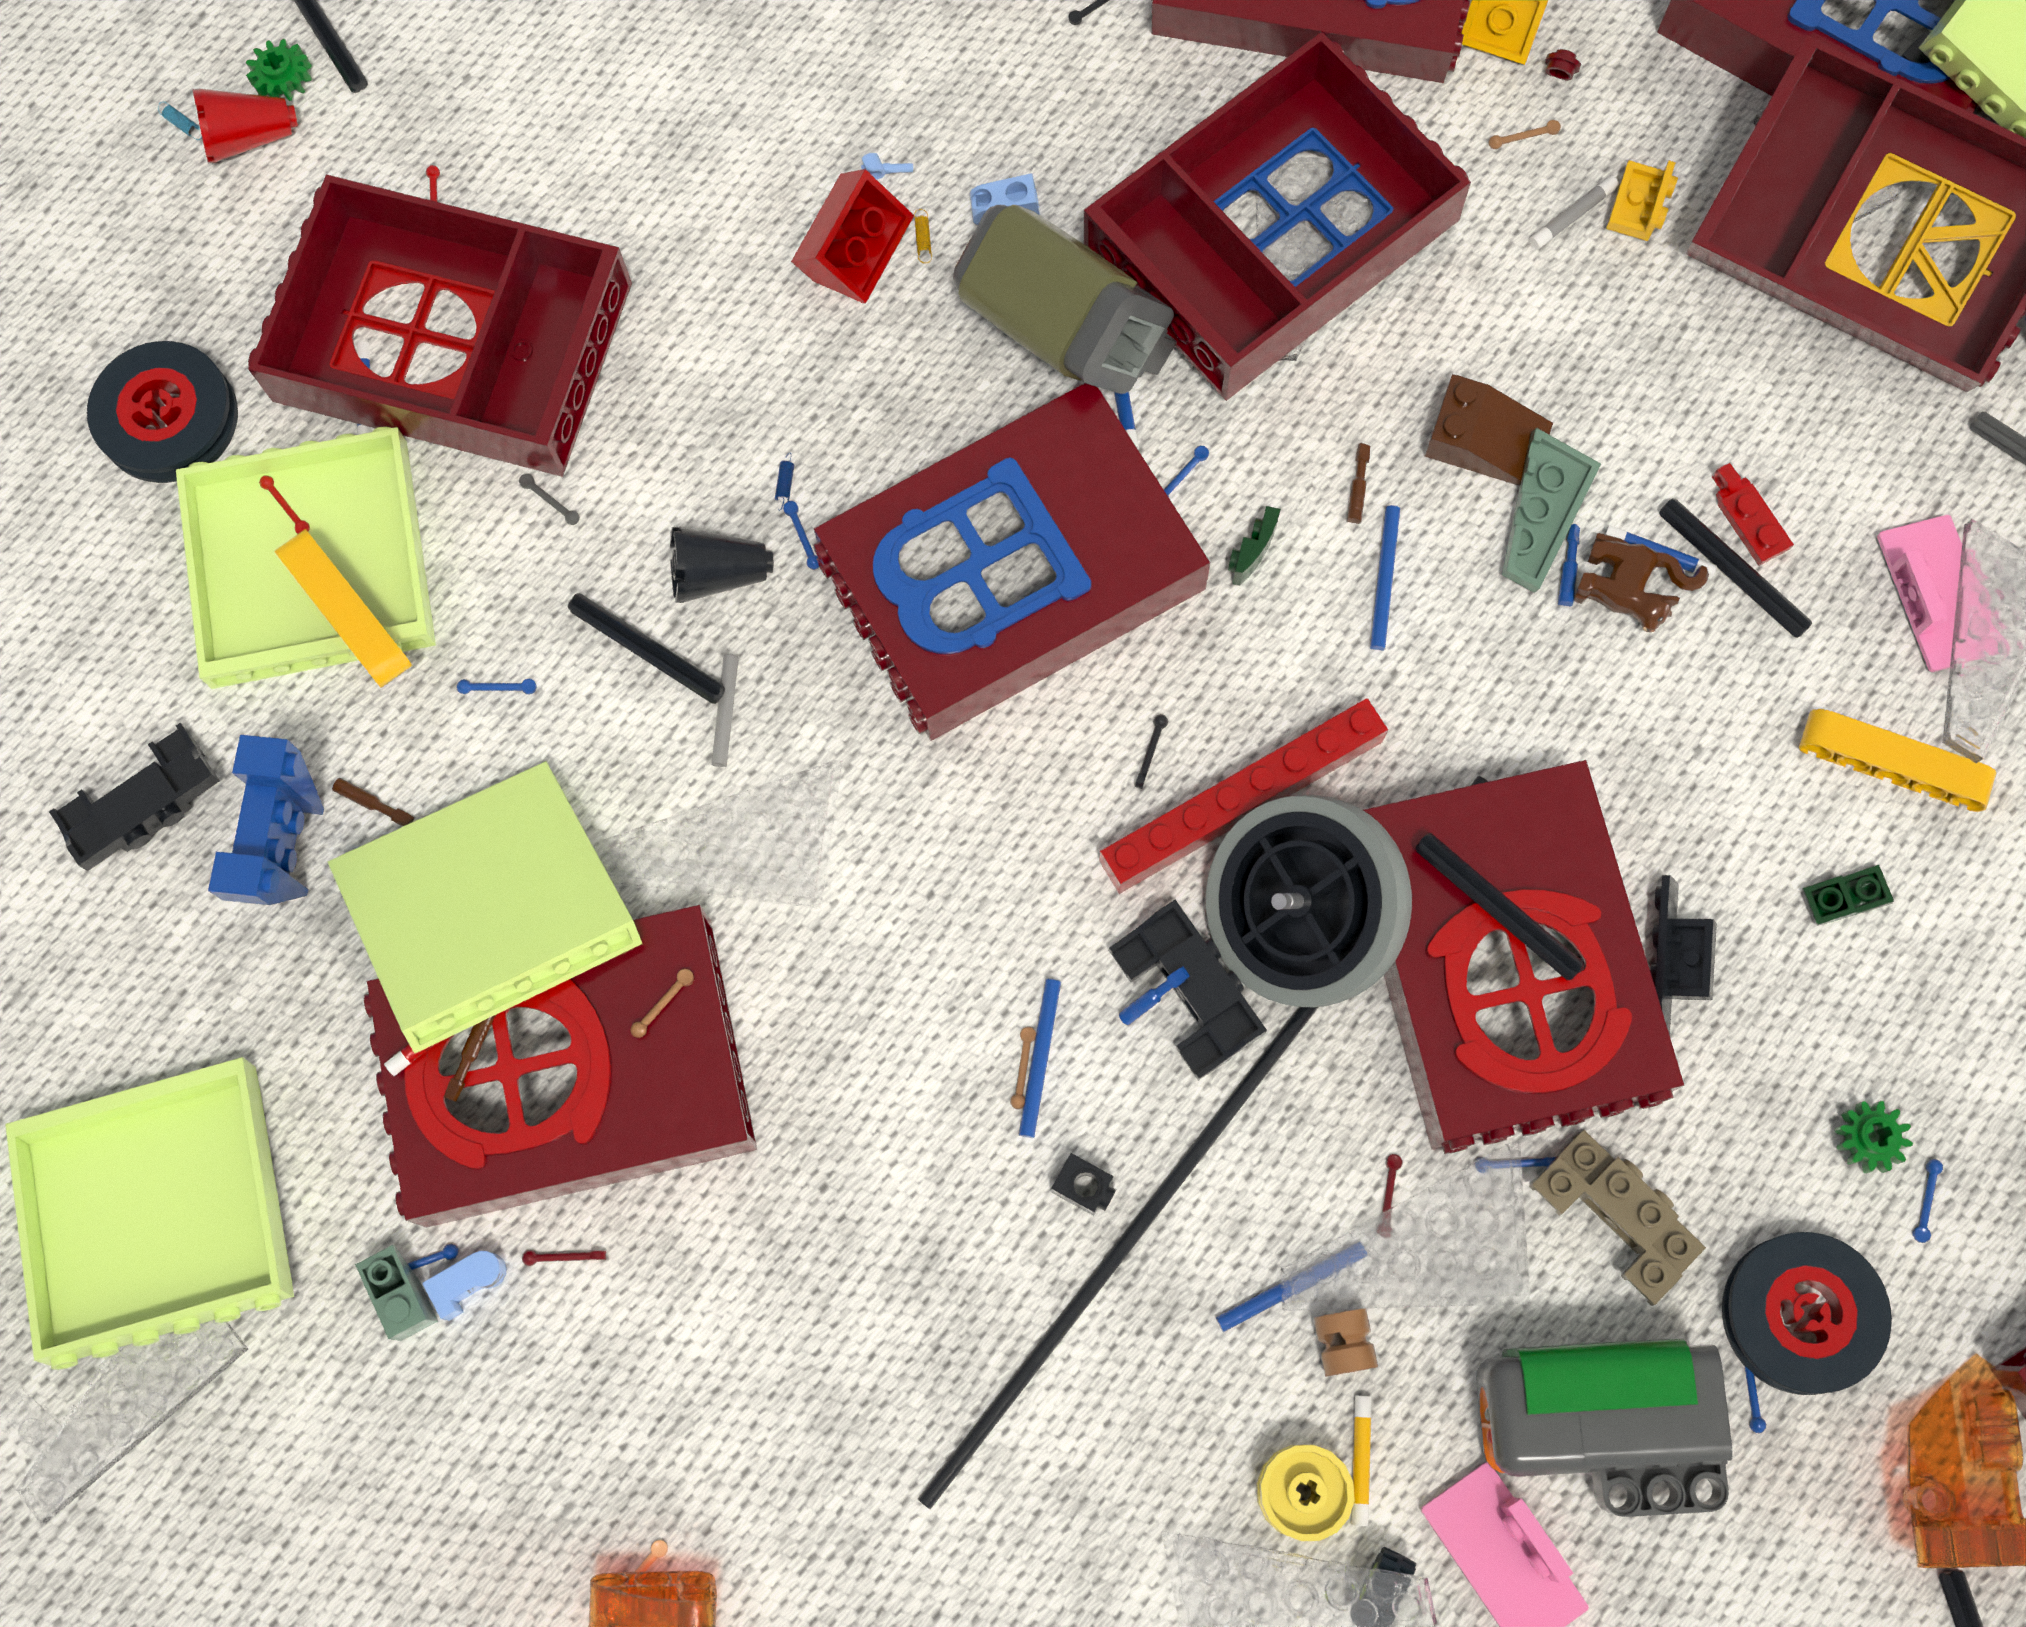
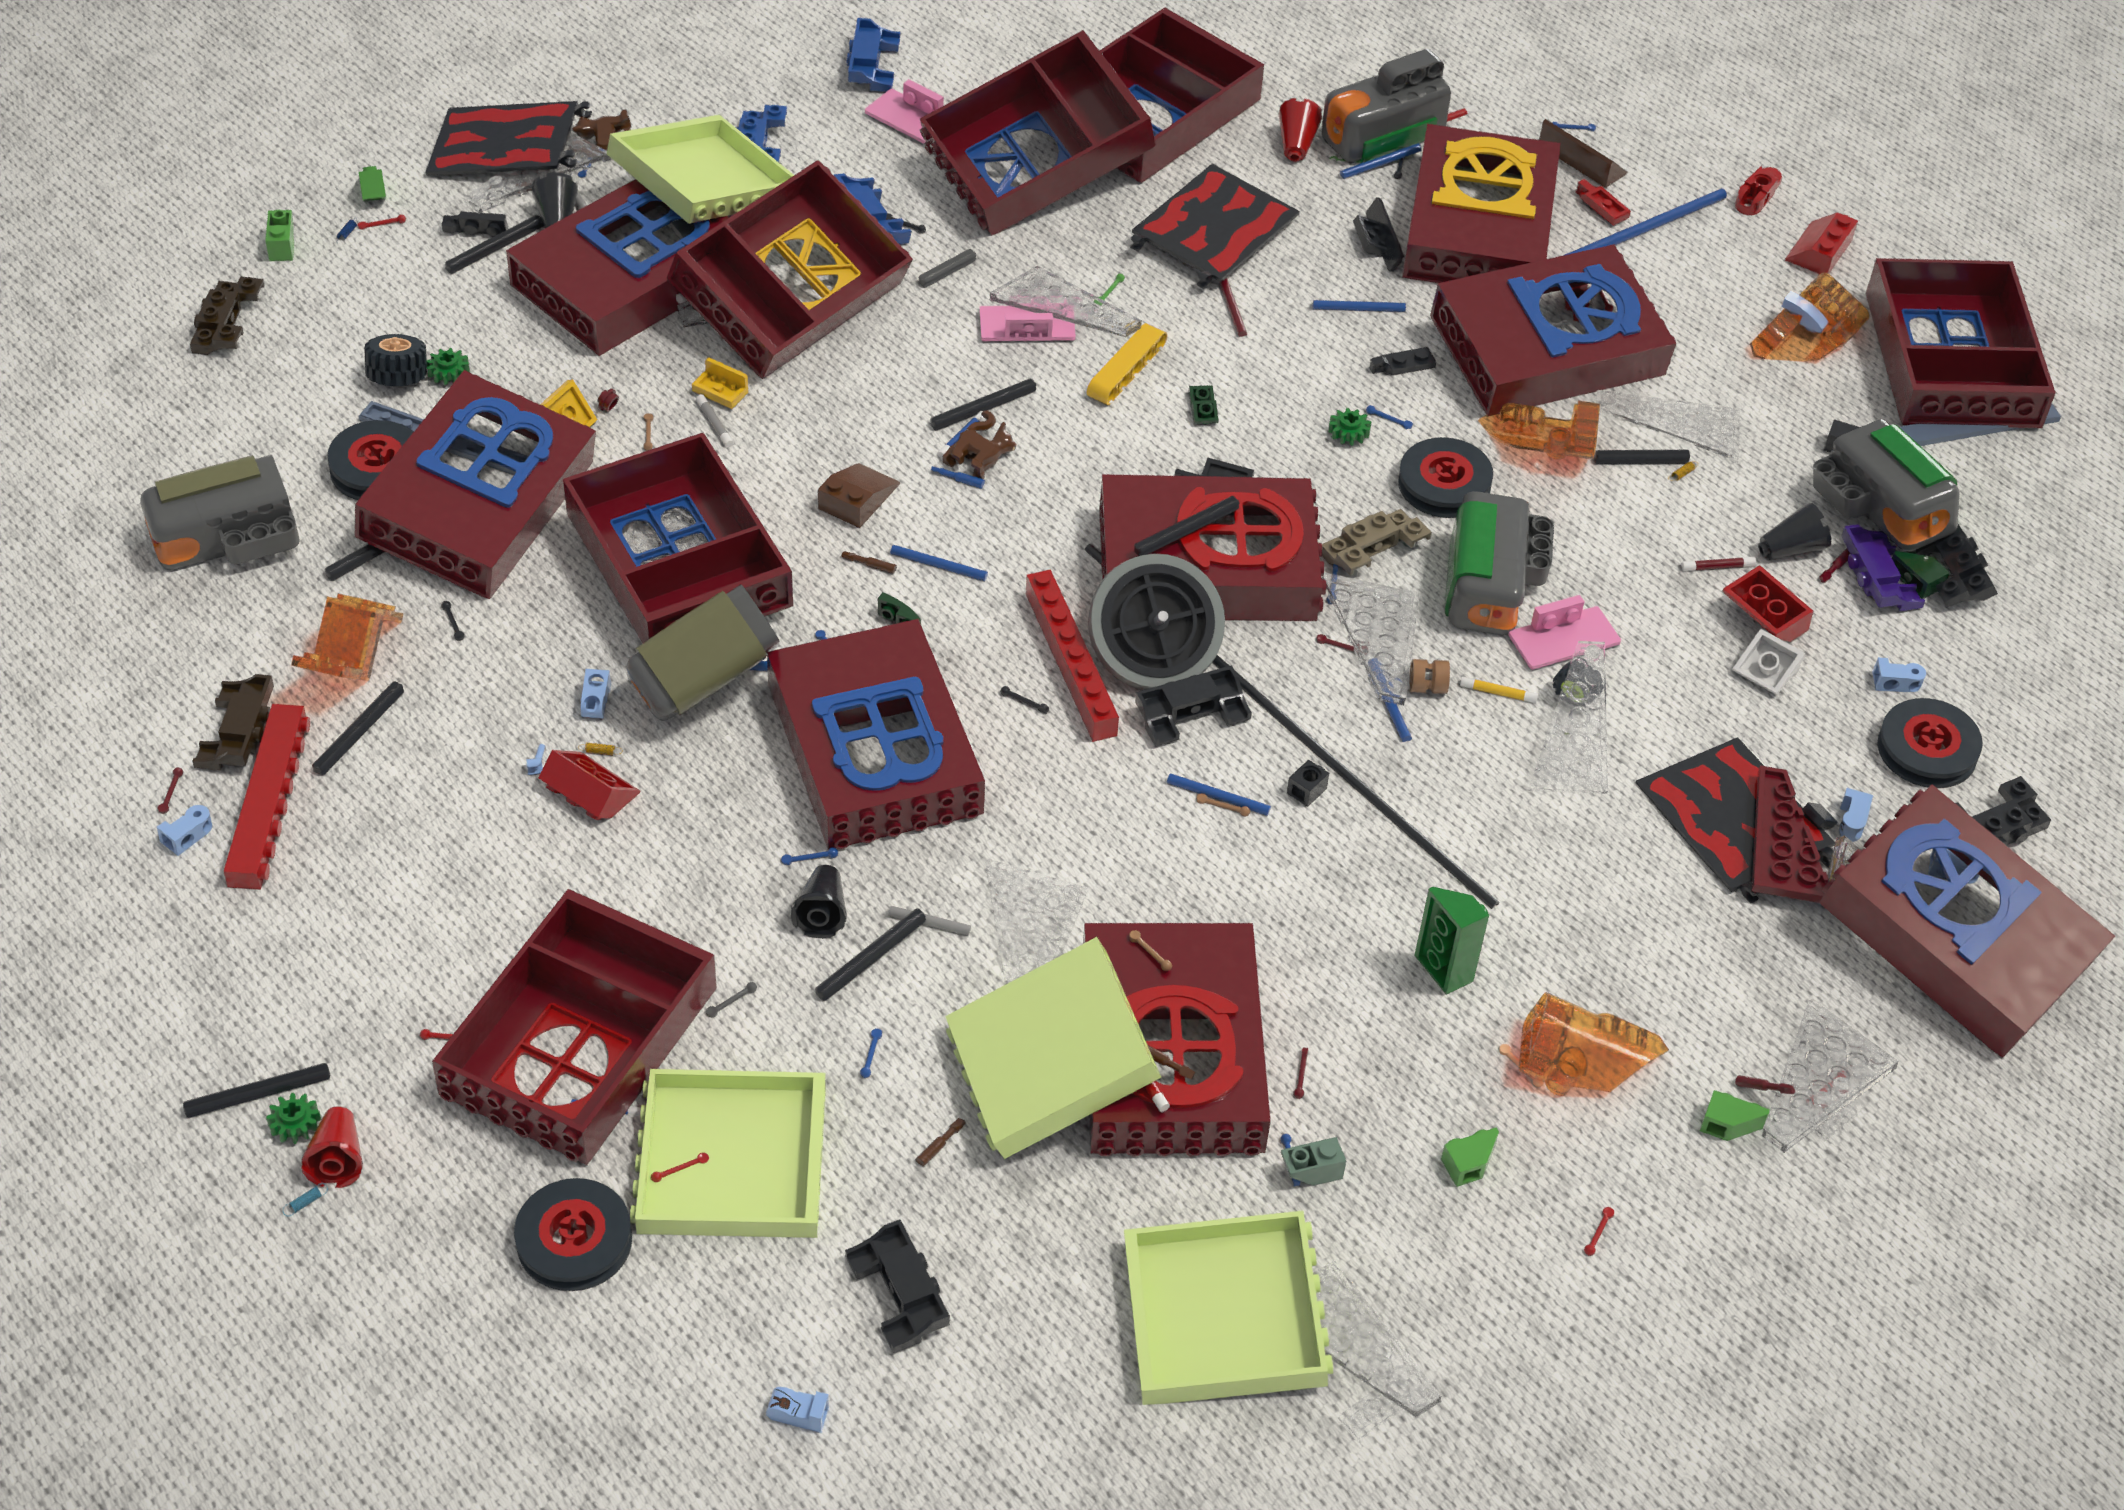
camera: 85 degrees left, 25 degrees down
blue wedge [208,735,324,905] -> none
yellow beam [274,529,413,688] -> none
light blue leg [422,1251,507,1321] -> none
blue piece [775,453,794,511] -> none
blue piece [1119,966,1190,1025] -> none
light yellow wheel [1256,1445,1355,1541] -> none
sand green wing [1502,428,1601,593] -> none
red hinge [1712,463,1794,566] -> none
none -> green slope [1414,887,1489,995]
none -> bright green slope [1441,1127,1499,1187]

